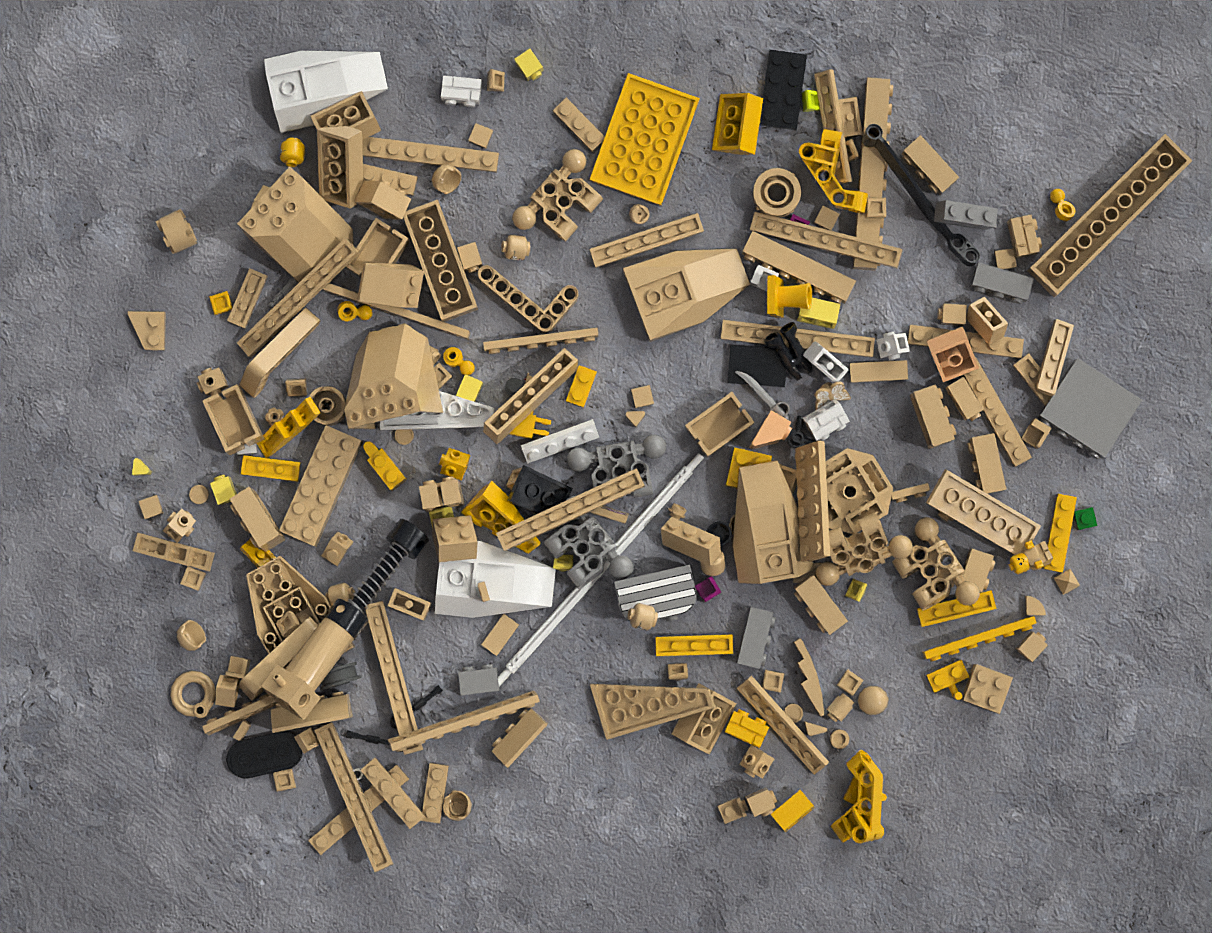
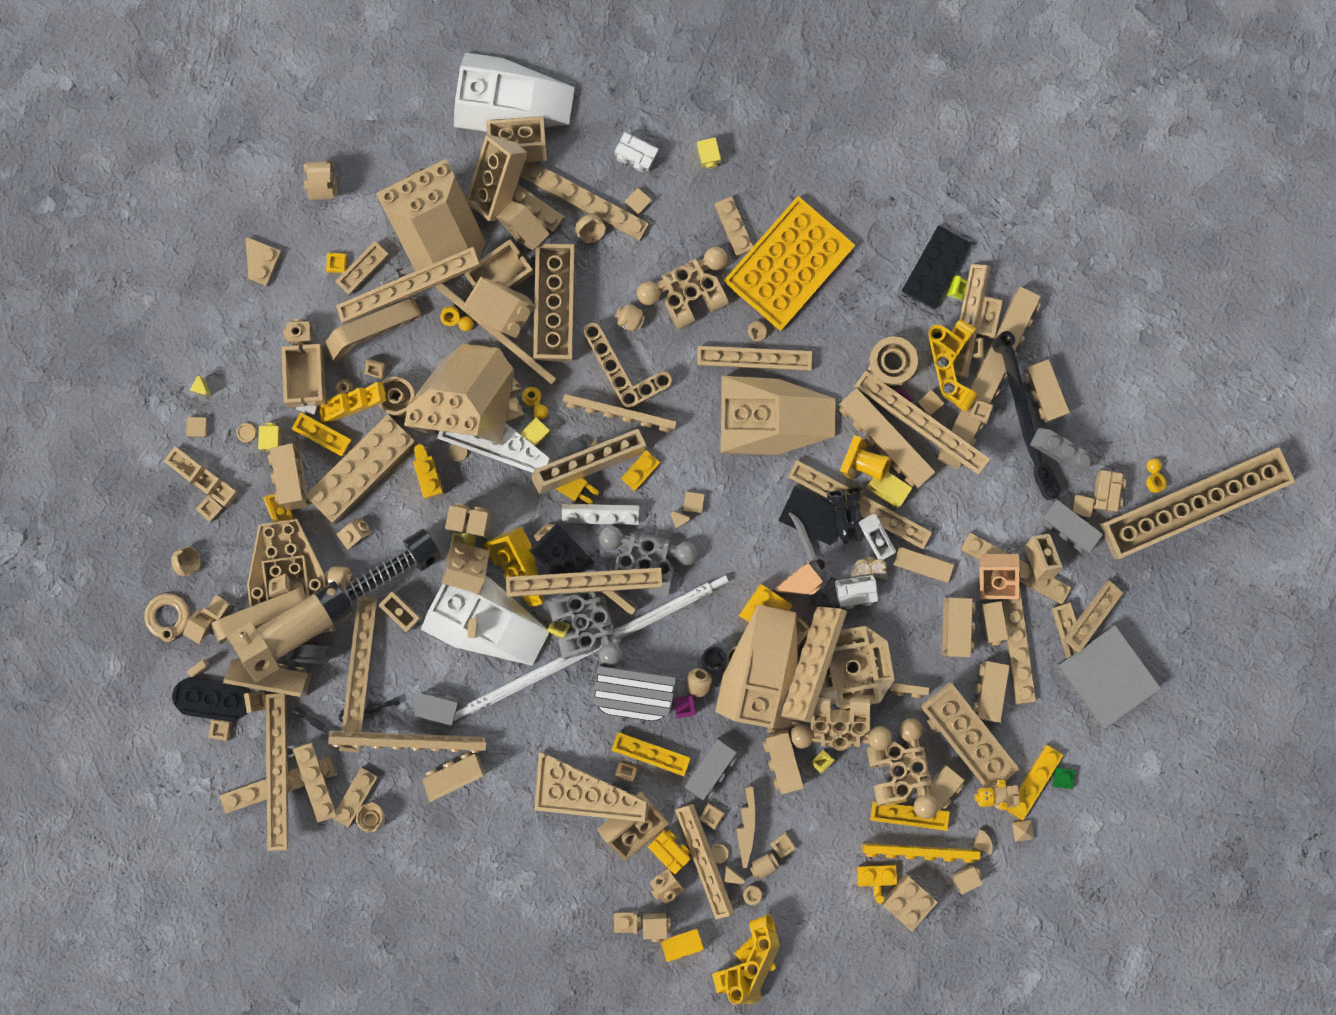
camera: 15 degrees right, 0 degrees up
tan brick [163,508,196,543] -> none
tan plate [202,694,277,736] -> none
yellow head [280,138,305,167] -> none
yellow brick [439,448,471,481] -> none
tan brick [457,242,483,273] -> none
tan tile [481,614,519,656] -> none
tan slope [487,69,505,92] -> none
tan head [627,603,658,631] -> none
tan brick [661,517,721,566] -> none
tan plate [668,503,687,520] -> none
tan piece [685,392,755,458] -> none
yellow slope [712,93,763,155] -> none
white panel [750,265,779,292] -> none
tan hair [858,686,889,715] -> none
white brick [876,332,910,360] -> none
tan brick [937,304,967,326] -> none
tan panel [1021,418,1052,449] -> none

